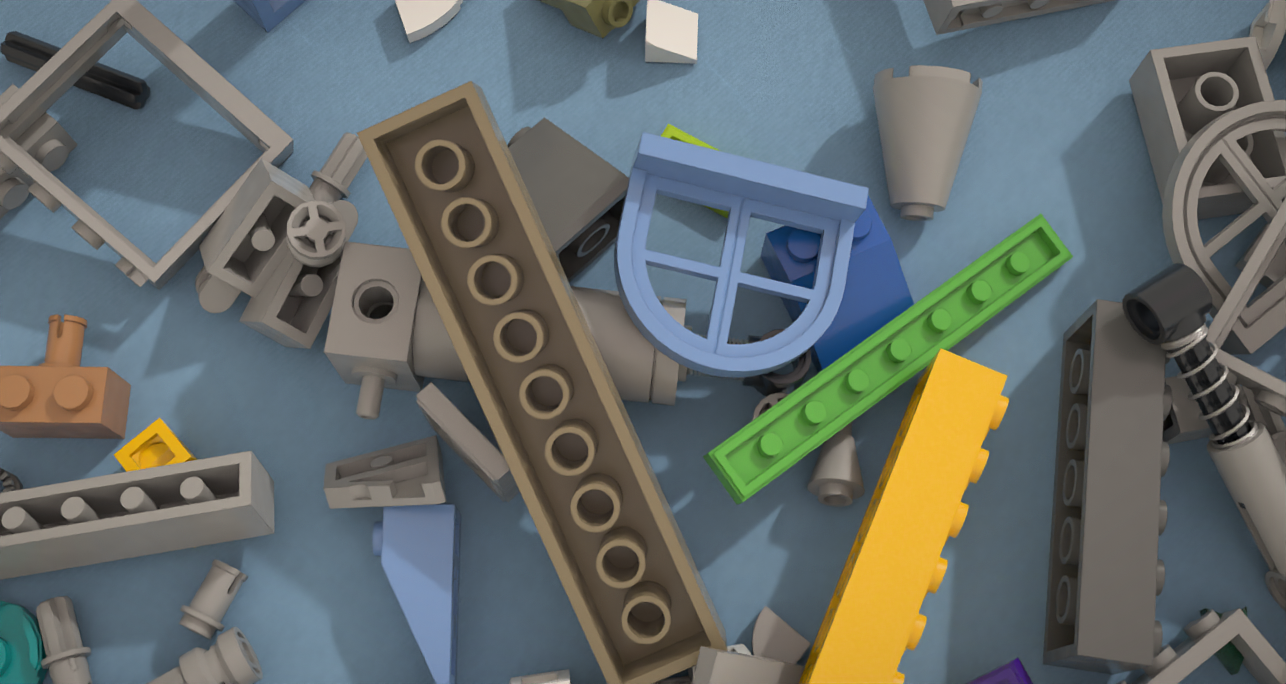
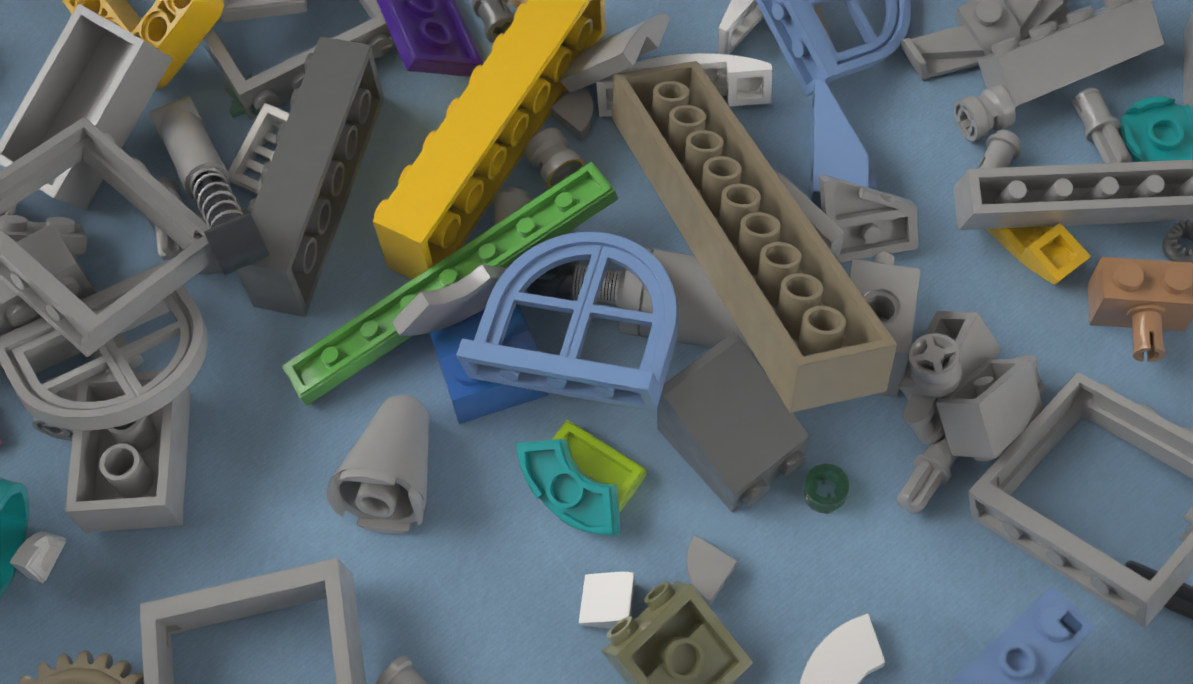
camera: 170 degrees left, 10 degrees down
none -> white slope [228,103,290,195]
none -> light grey tile [392,264,507,336]
none -> teal tile [516,439,621,536]
none -> light grey wheel [524,128,585,188]
none -> light grey tile [687,535,737,607]

